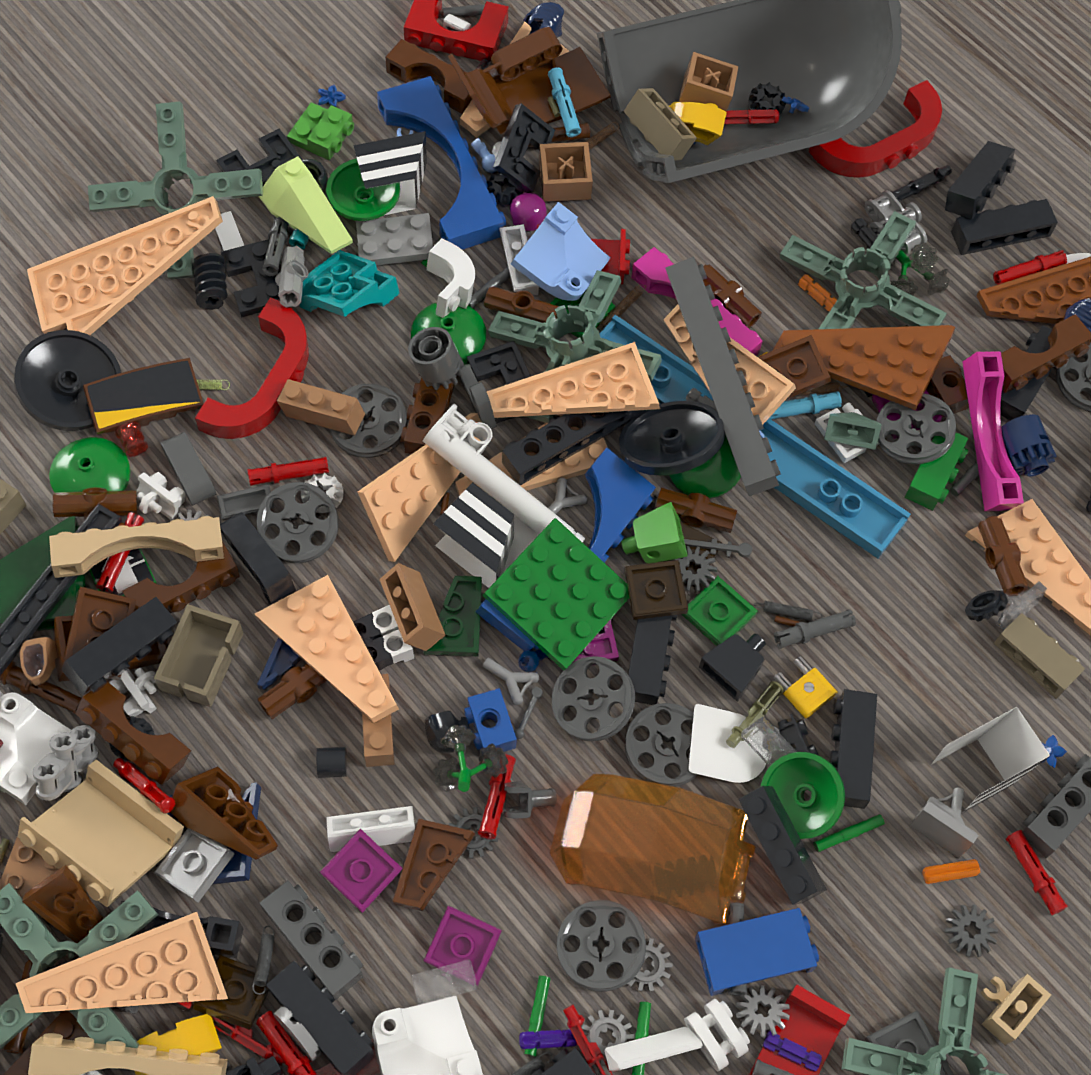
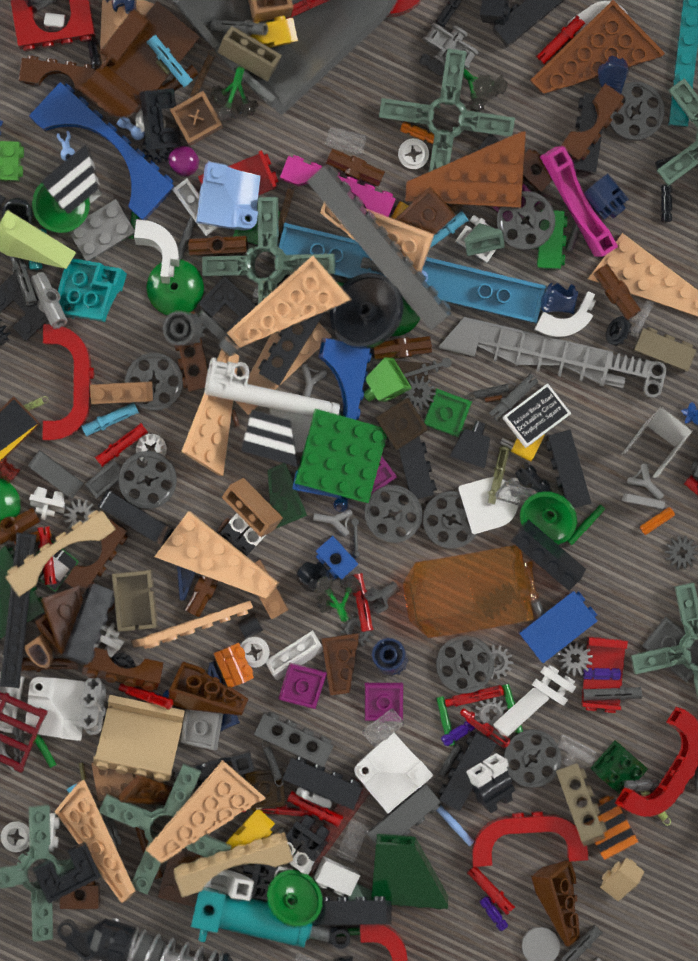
camera: 20 degrees left, 25 degrees up
none -> medium azure pin [82,402,139,437]
none -> light nougat wing [131,601,253,649]
none -> dark grey pin [211,19,268,36]
none -> clear smoke plant [211,67,259,123]
none -> orange brick [214,643,254,687]
none -> white gear [240,637,269,668]
none -> clear tile [325,126,367,155]
none -> dark blue gear [372,638,409,677]
none -> white gear [398,138,429,169]
none -> light grey piece [439,317,666,398]
none -> red piece [445,685,504,707]
none -> black tile [502,384,571,448]
none -> white arch [534,291,596,338]
none -> dark blue hair [541,283,578,315]

